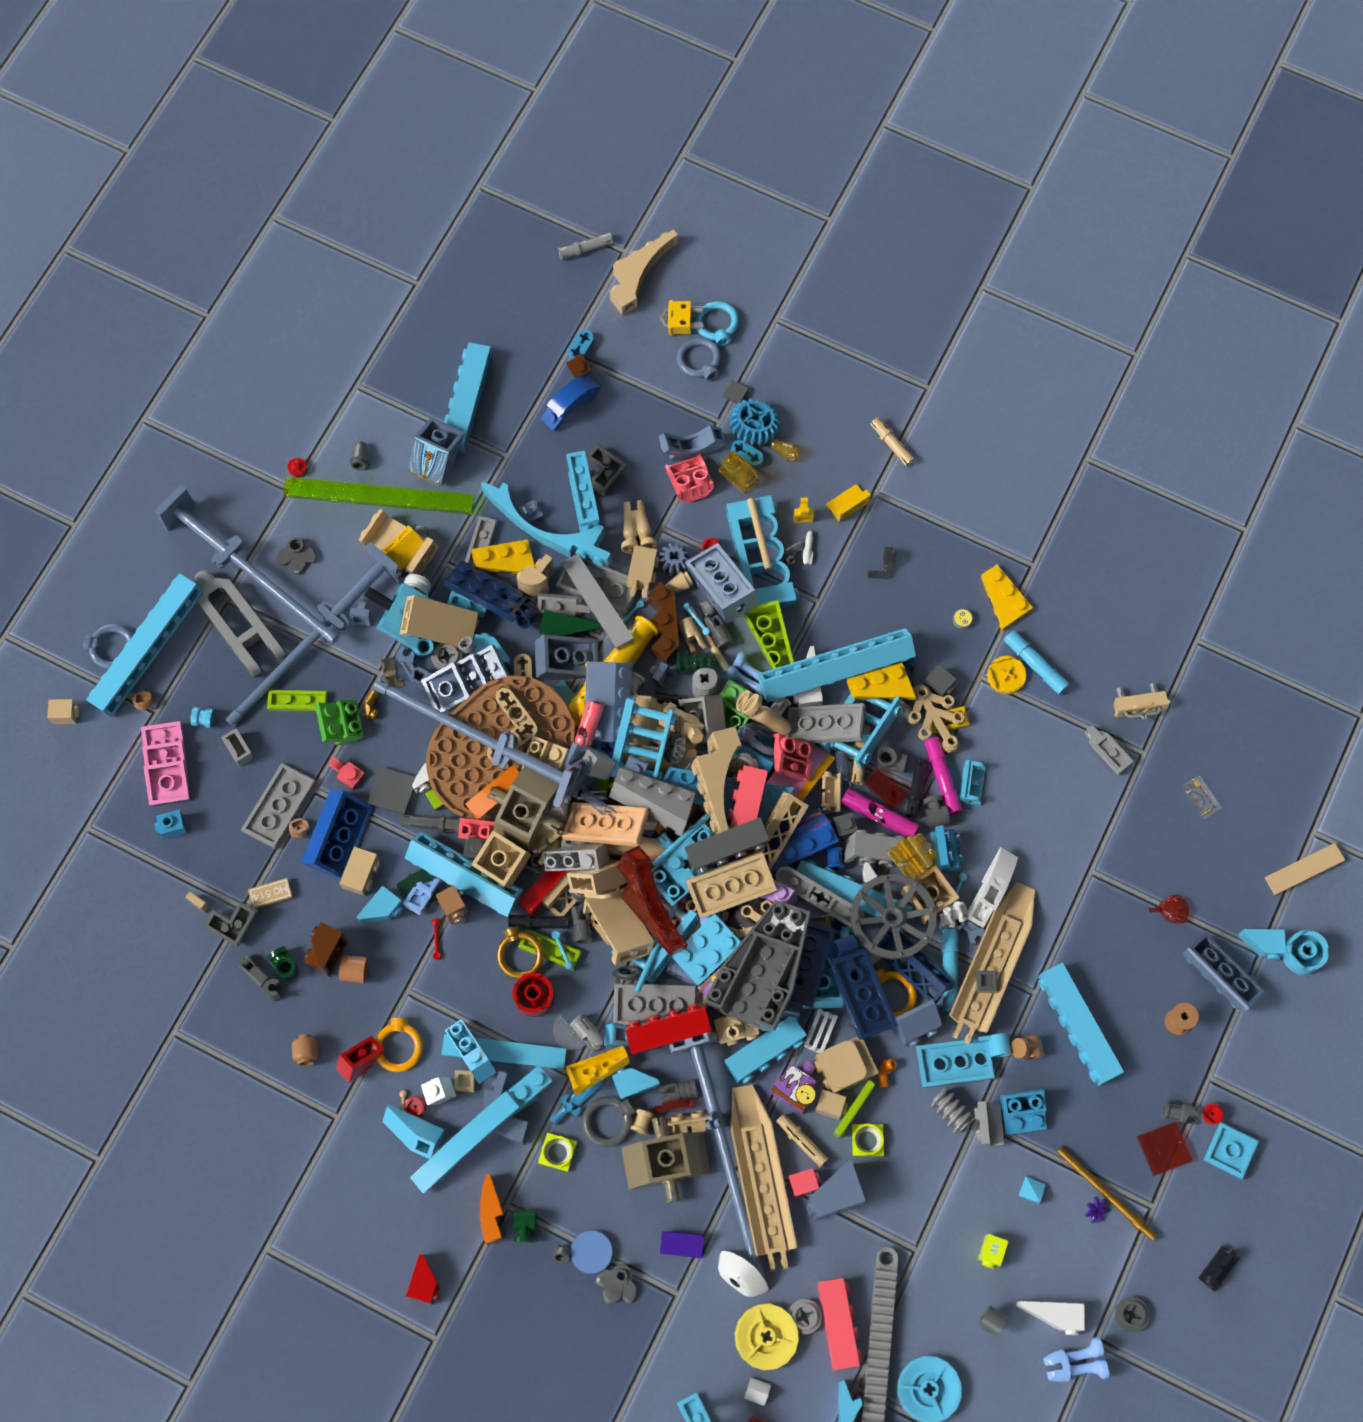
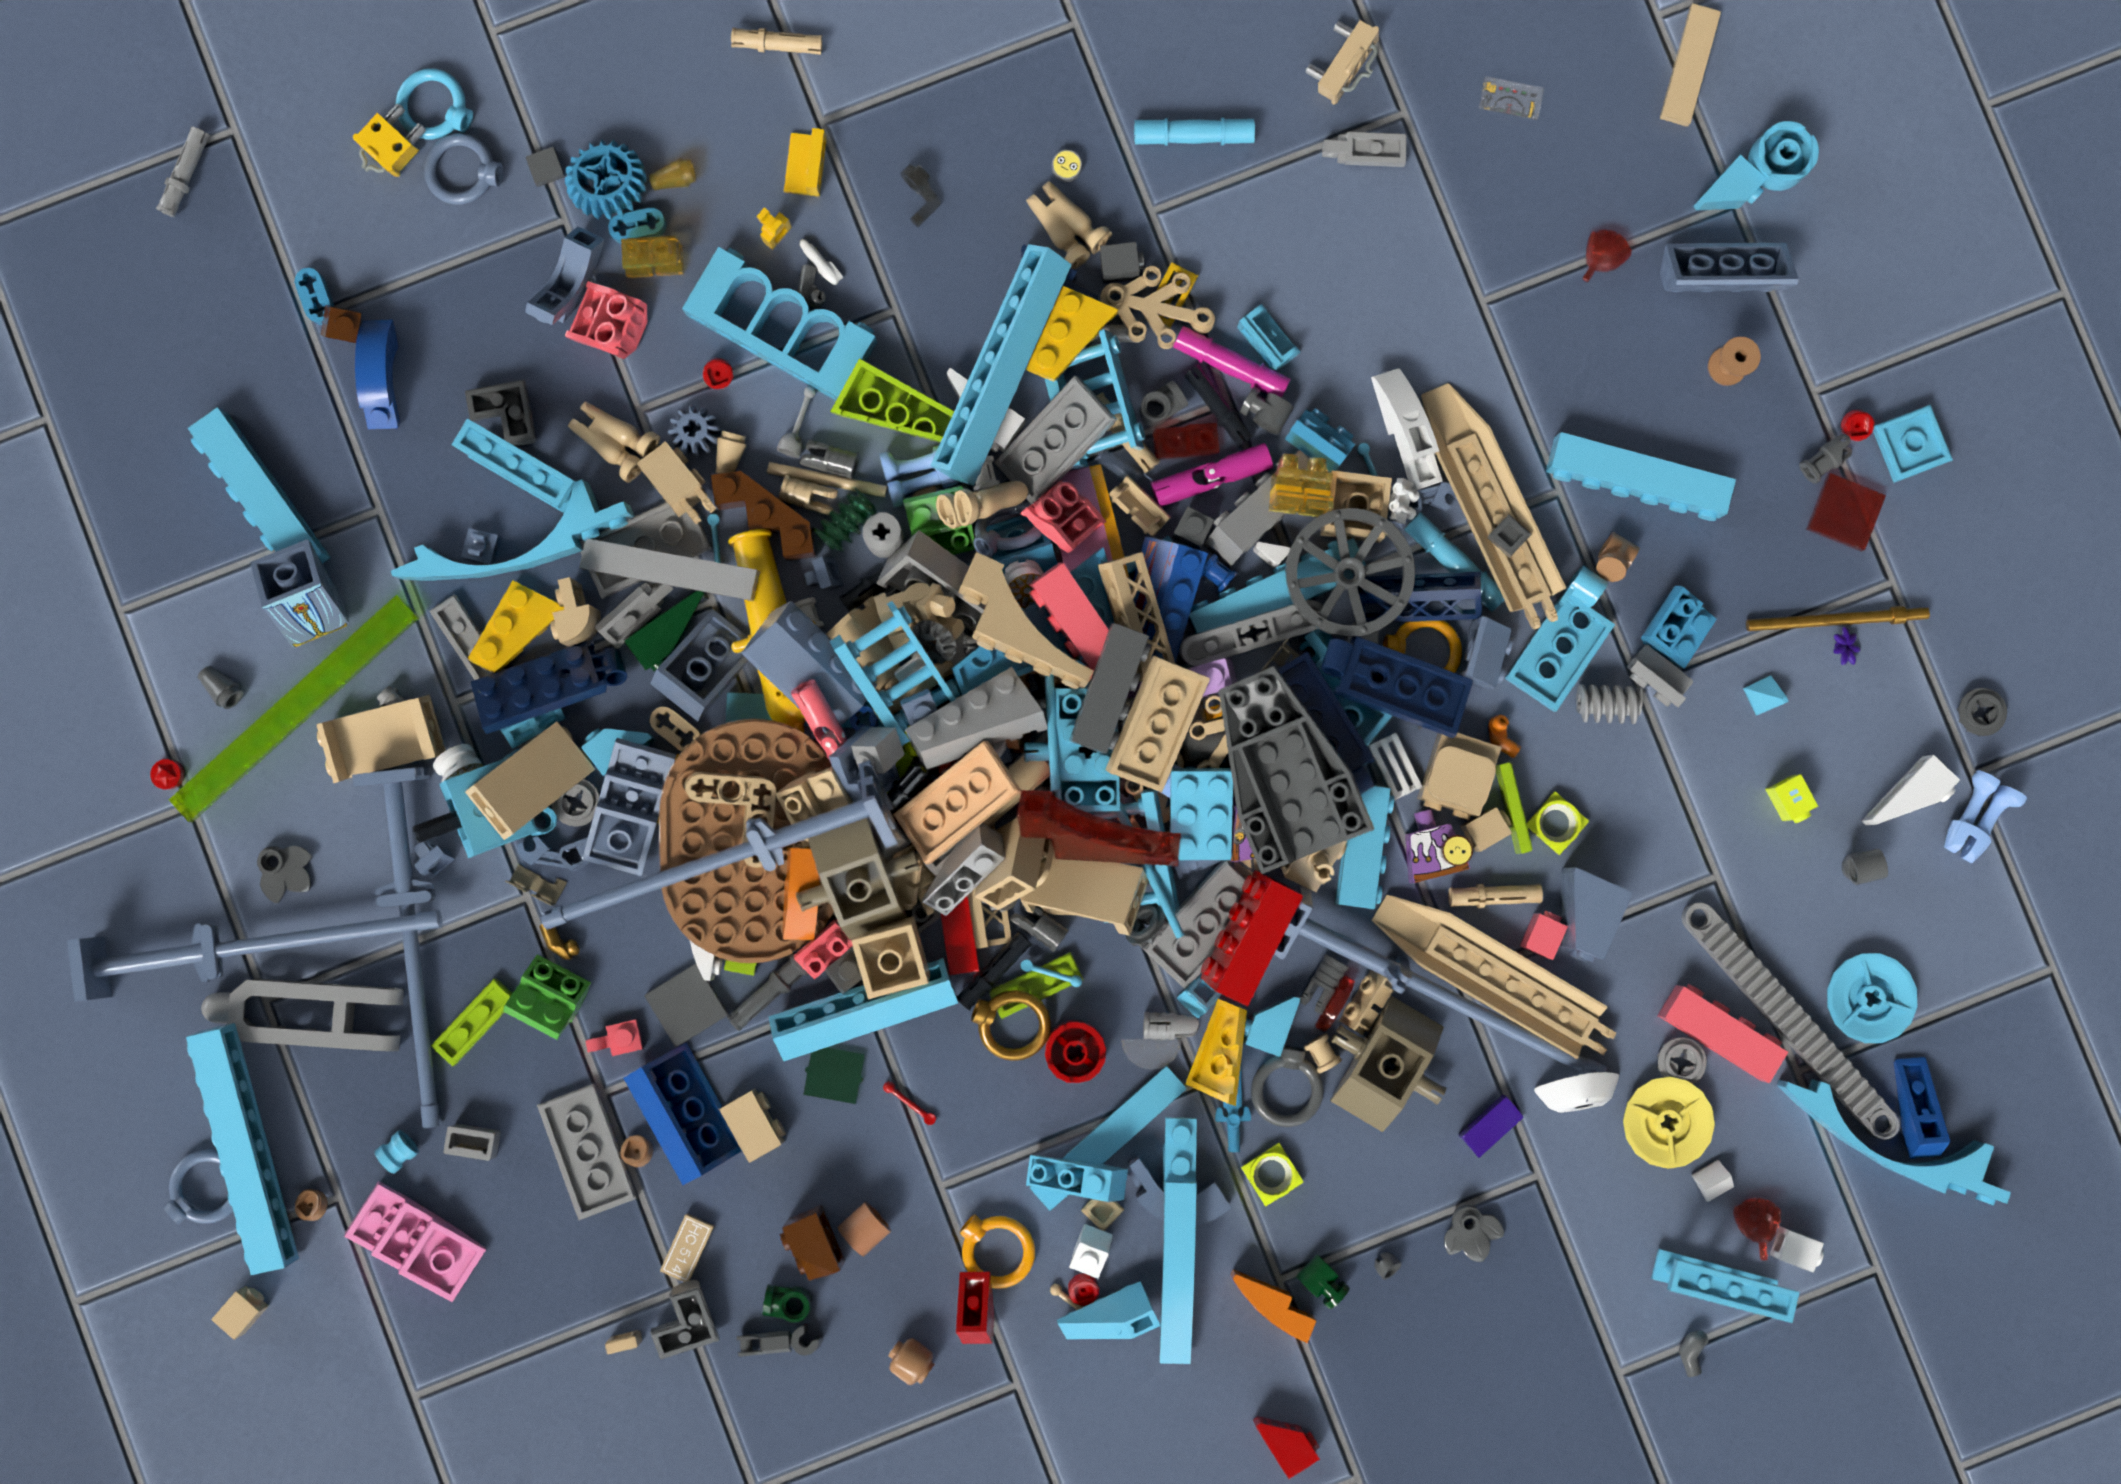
camera: 55 degrees left, 15 degrees up
dark azure brick [154,810,187,839] -> none
medium azure slope [357,886,403,924] -> none
yellow panel [382,525,424,570] -> none
light blue slope [403,878,440,915] -> none
medium nougat brick [436,885,468,924] -> none
light grey hinge [458,636,476,654] -> none
medium blue tile [570,1231,612,1274] -> none
sand blue piece [580,783,617,815] -> none
tan arch [610,229,678,316] -> none
medium azure hinge [683,603,711,635] -> none
sand blue brick [685,543,760,623] -> none
tan bar [747,498,772,570] -> none
yellow wing [981,564,1033,631] -> none
yellow tile [987,656,1027,694] -> none
black hinge [1198,1245,1239,1292] -> none
none -> tan piece [1026,181,1112,269]

